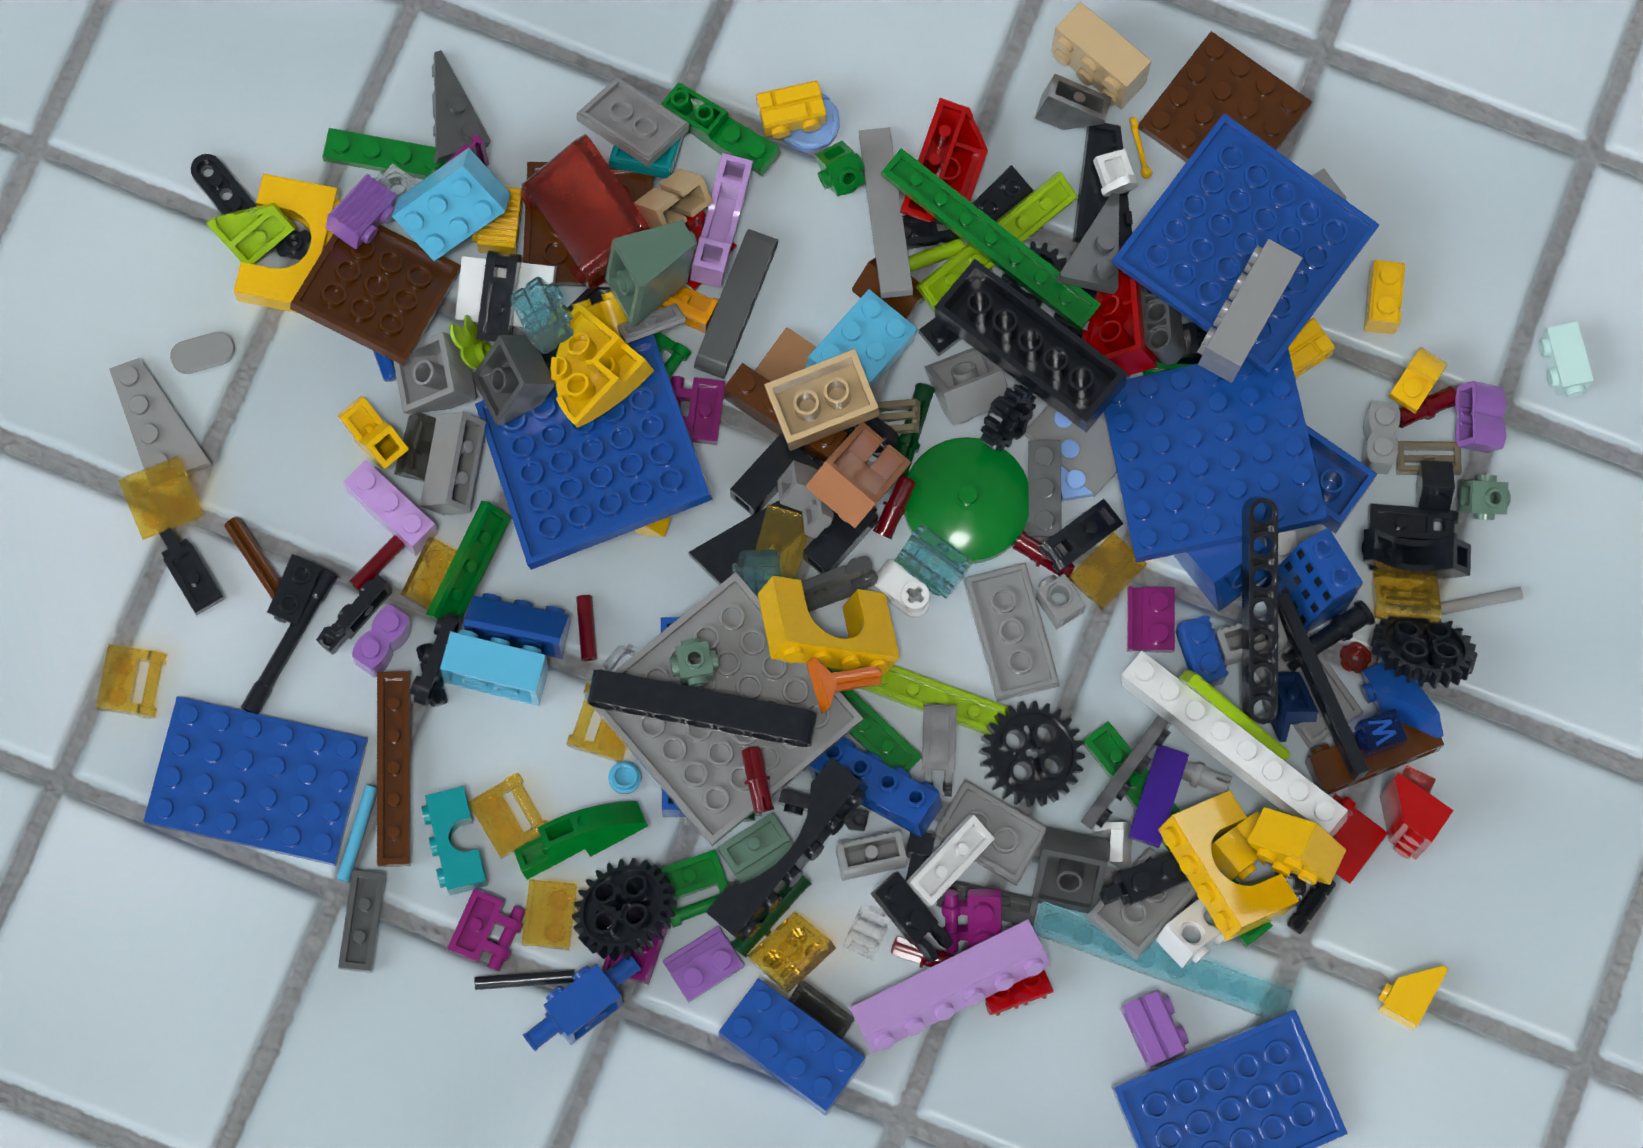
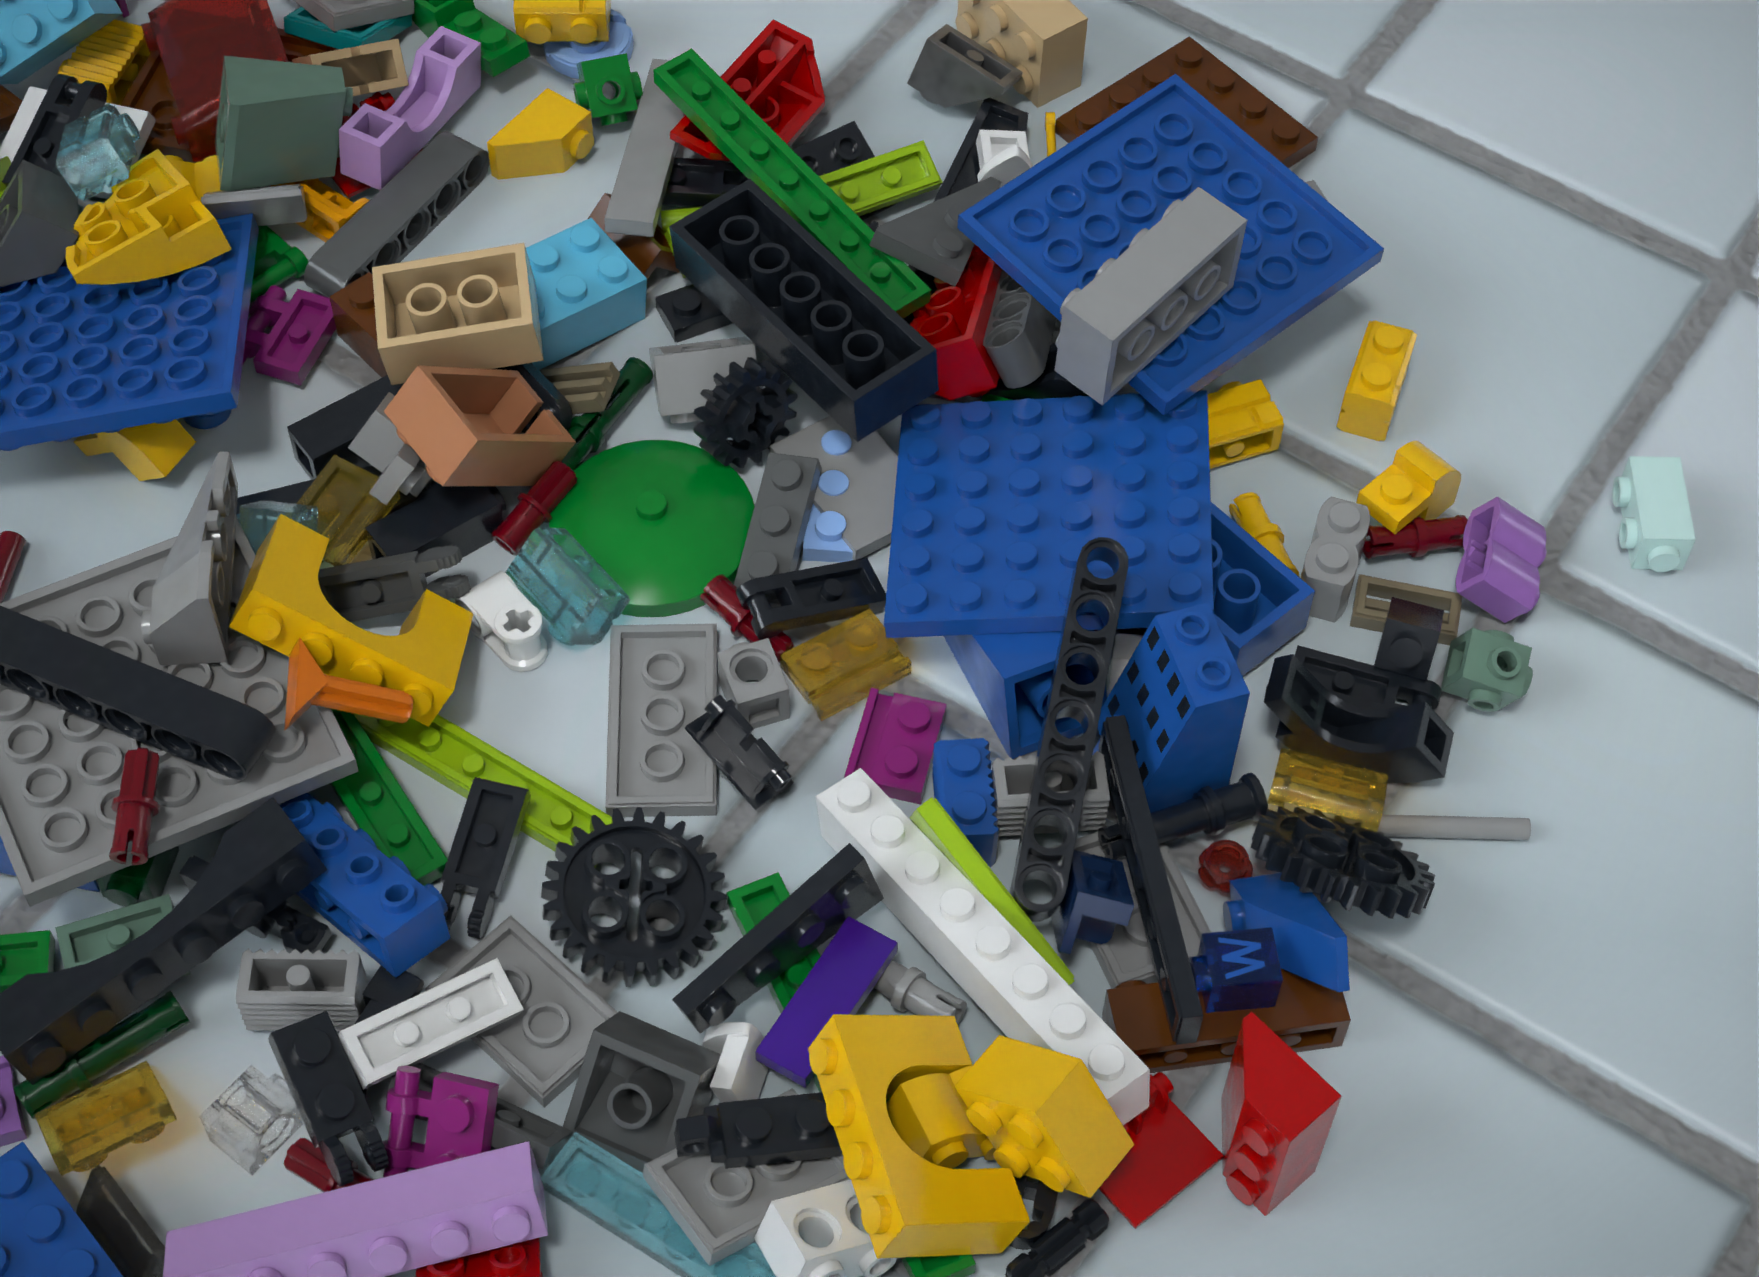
camera: 15 degrees right, 20 degrees down
sand green brick [670,638,719,688] -> none
none -> light grey wedge [142,452,238,665]
none -> yellow slope [487,88,594,180]
none -> black hinge [685,695,794,810]
none -> yellow pin [1229,492,1299,576]

